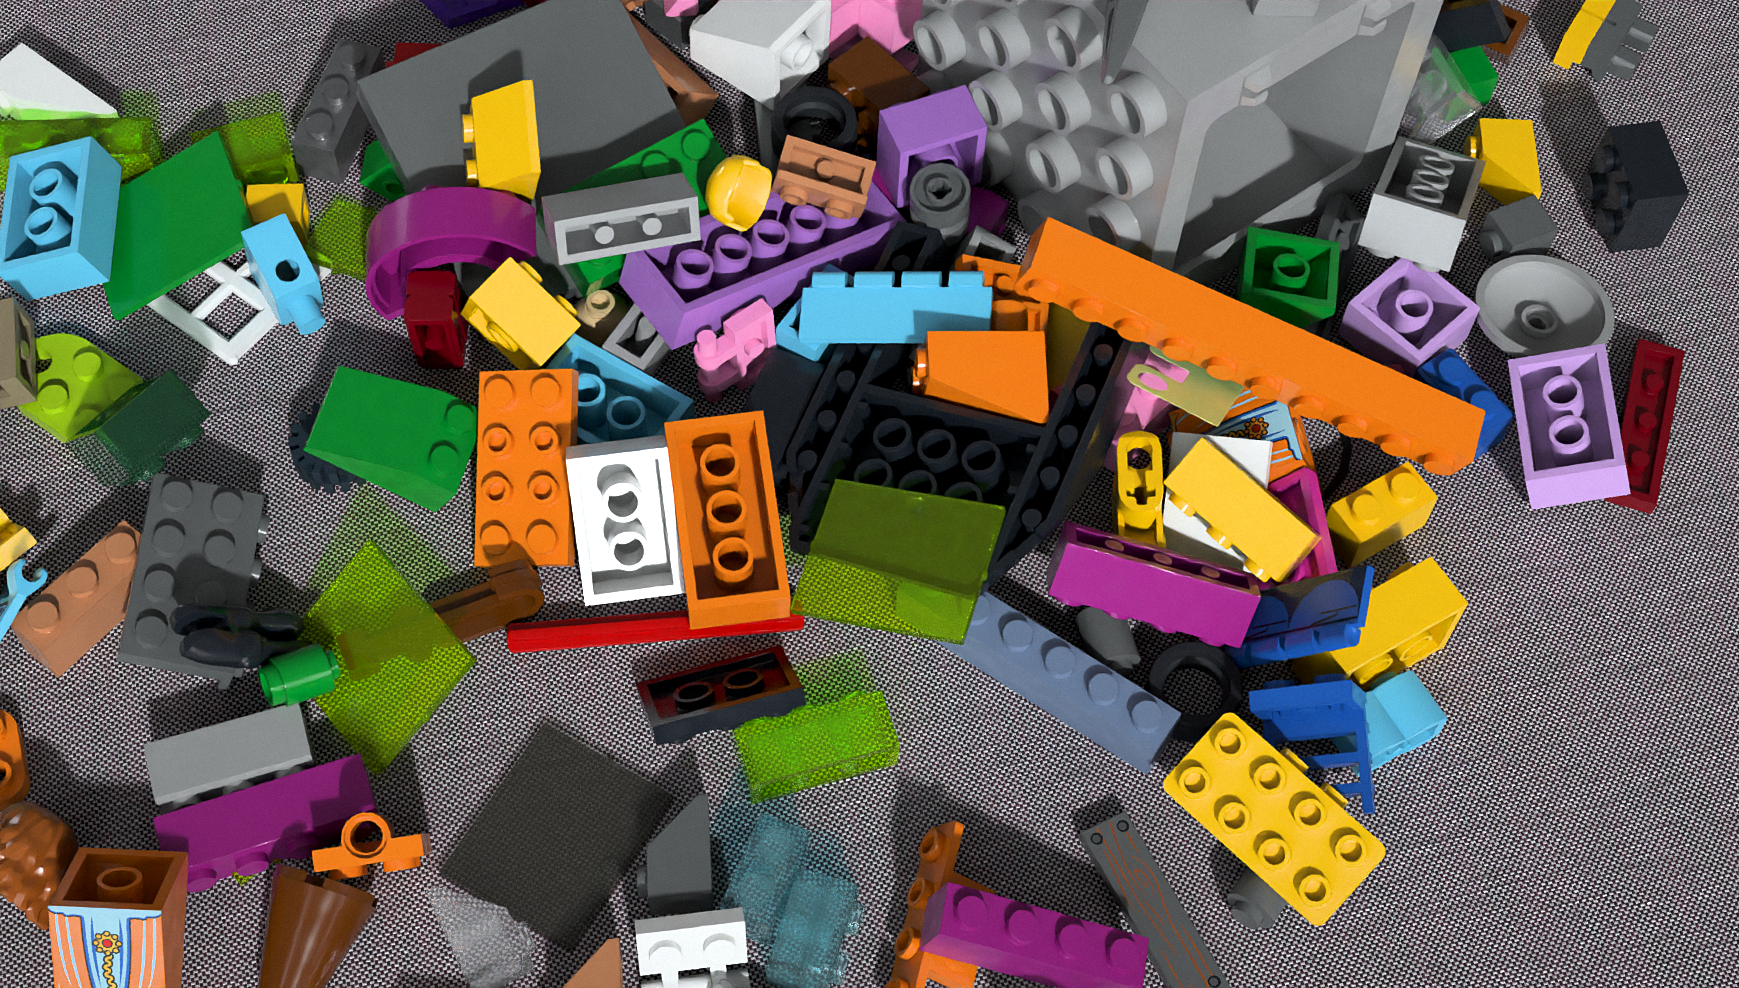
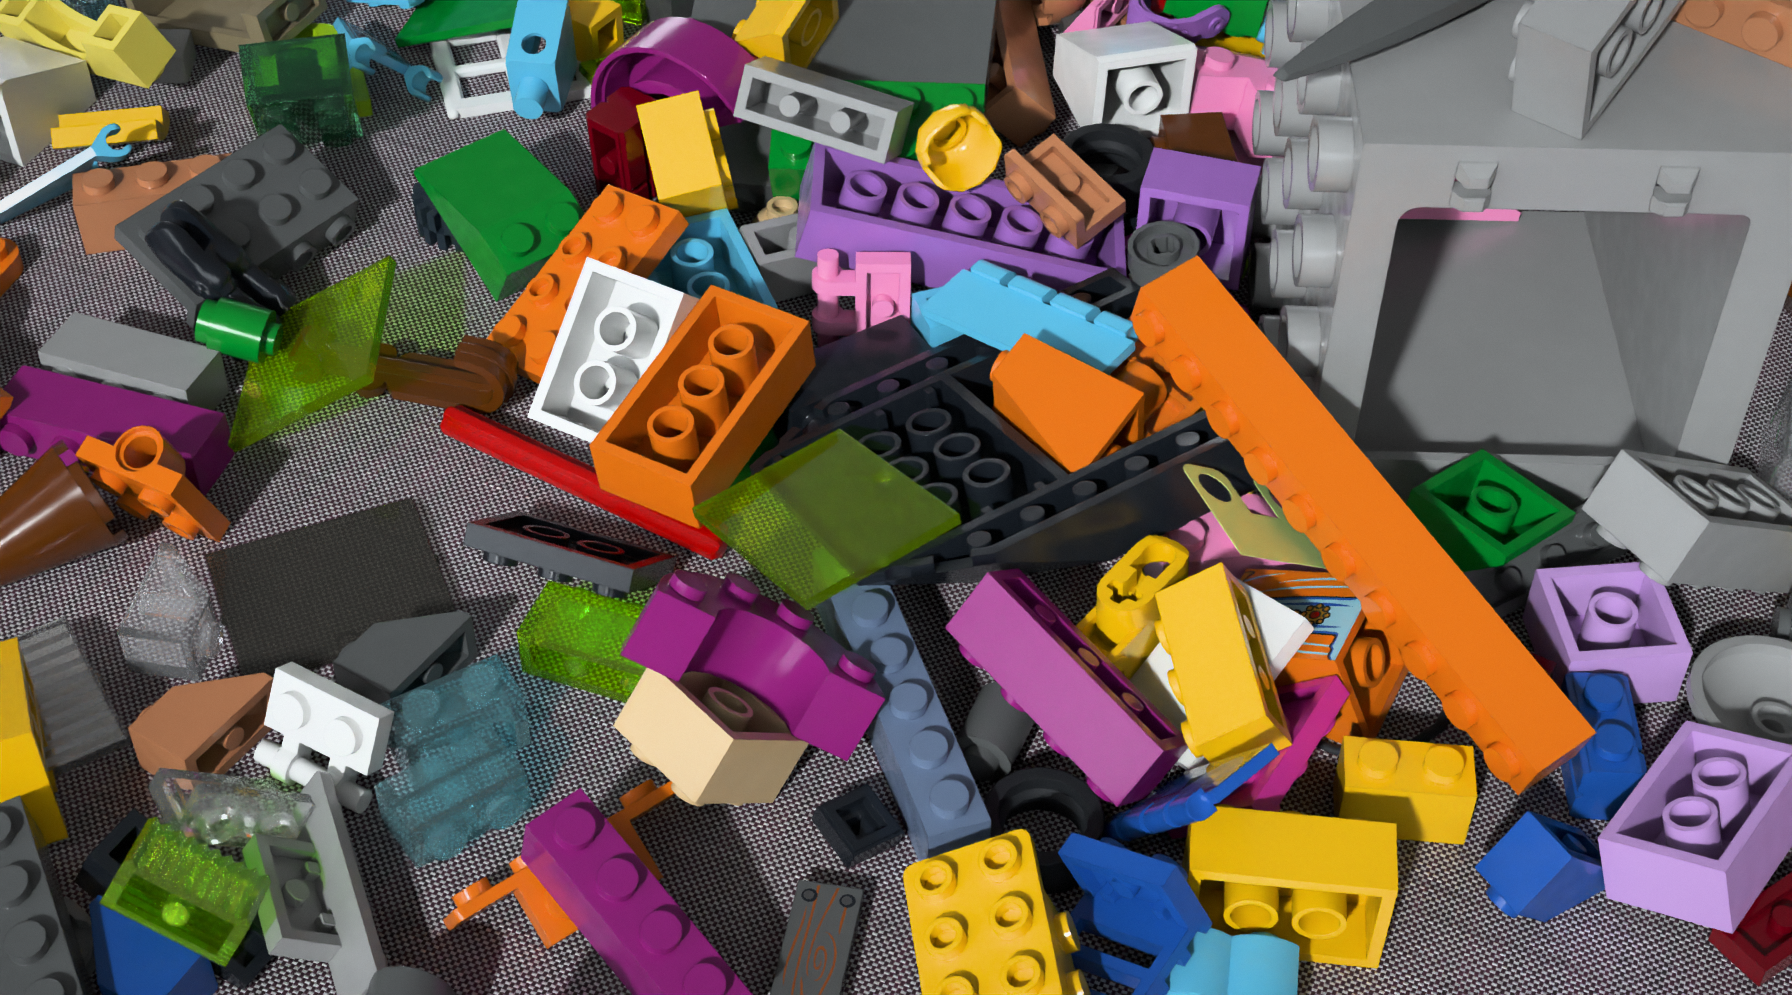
camera: 40 degrees right, 15 degrees down
none -> medium azure flag [333,17,443,102]
none -> tan brick [613,668,809,806]
none -> magenta brick [620,569,885,761]
none -> black tile [811,783,904,869]
none -> blue slope [1474,810,1605,922]

